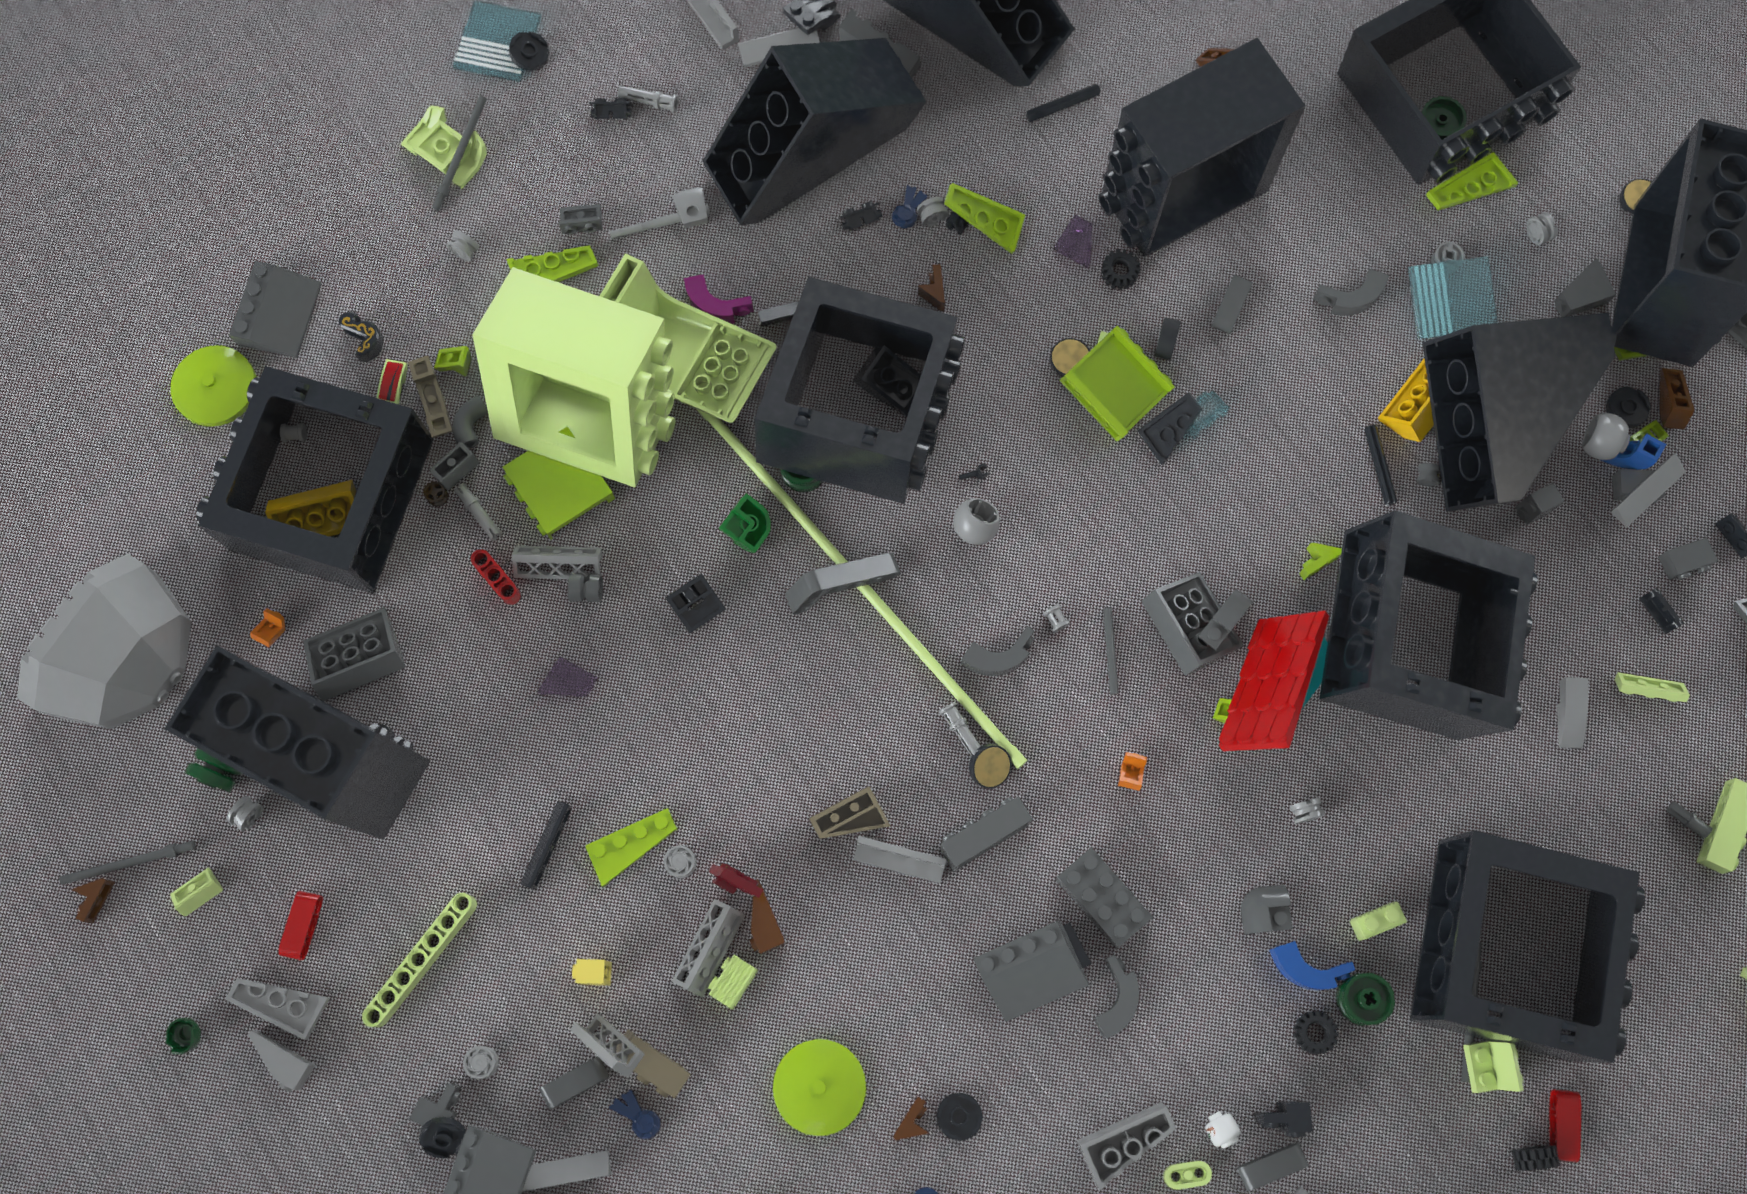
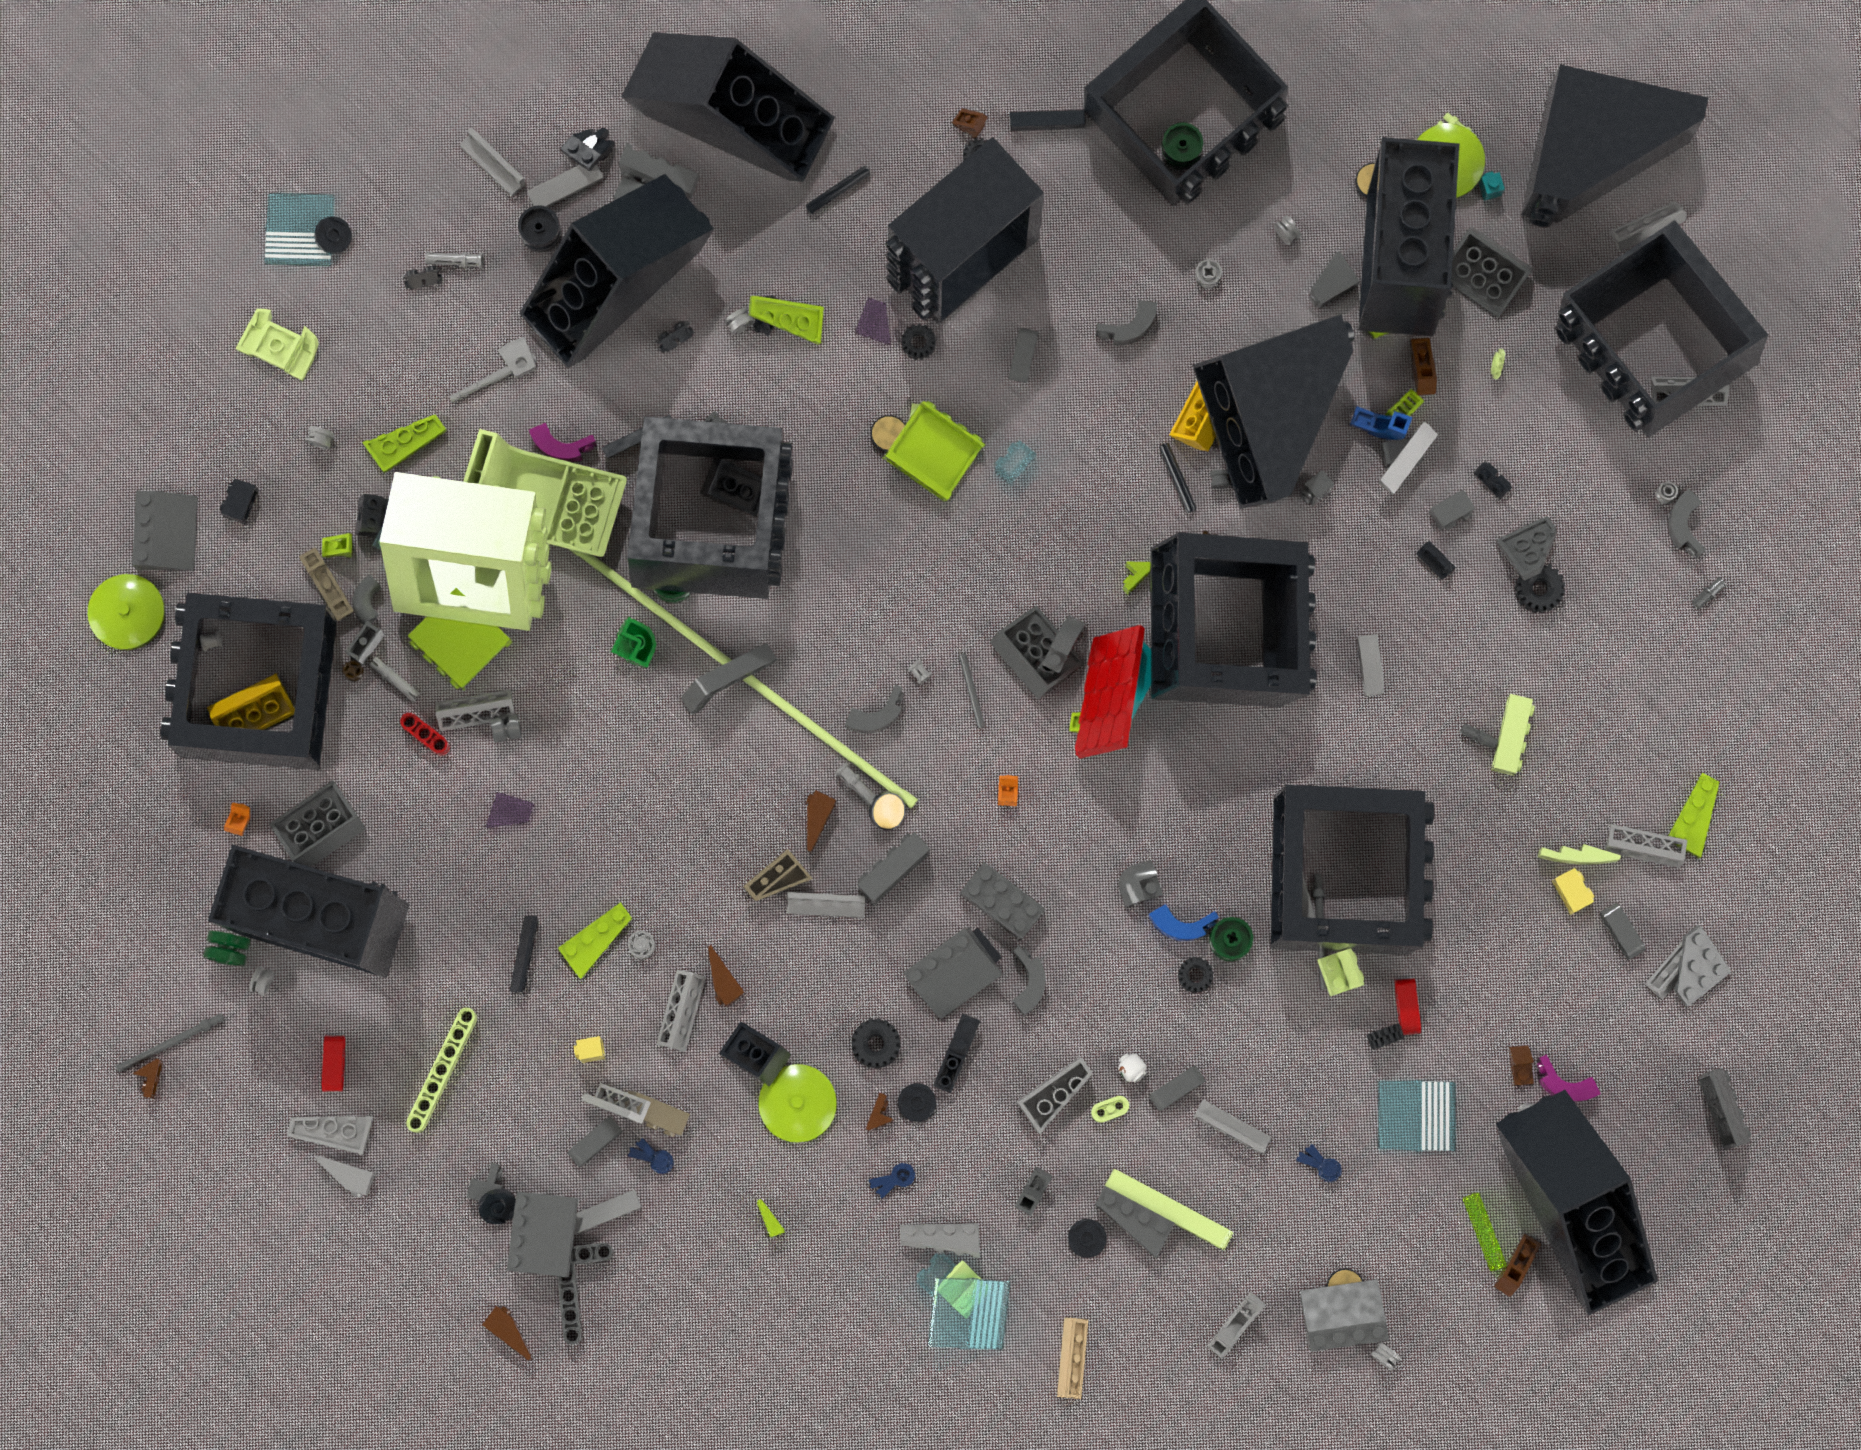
camera: 15 degrees left, 5 degrees up
light grey windscreen [17,554,191,729] -> none
dark green hair [165,1017,202,1055] -> none
yellowish green slope [170,868,223,916] -> none
black animal [338,312,384,362] -> none
slope [377,359,408,404] -> none
dark grey bar [432,95,487,211] -> none
light grey wheel [463,1046,499,1079] -> none
dark grey bracket [559,204,603,235] -> none
black brick [665,573,726,633] -> none
yellowish green brick [708,955,758,1010] -> none
dark red plate [709,862,763,898] -> none
dark blue piece [892,185,928,229] -> none
reddish brown slope [918,264,945,311] -> none
light grey wheel [953,498,1000,545] -> none
black hand [958,464,989,480] -> none
black wing [1137,392,1202,465] -> none
black tyre [1154,318,1181,360] -> none
black brick [1254,1101,1313,1137] -> none
light grey wheel [1289,798,1326,824] -> none
yellowish green brick [1350,901,1407,941] -> none
clear light blue piece [1408,257,1498,339] -> none
lime wing [1426,152,1518,211] -> none
light grey wheel [1582,413,1630,460] -> none
black tile [1606,386,1651,428] -> none
yellowish green plate [1614,672,1690,702] -> none
none -> black brick [220,478,259,524]
none -> black wheel [518,205,561,253]
none -> black slope [719,1021,792,1087]
none -> reddish brown slope [805,790,837,854]
none -> black tyre [851,1018,900,1069]
none -> black slope [933,1013,981,1094]
none -> black slope [1010,110,1085,131]

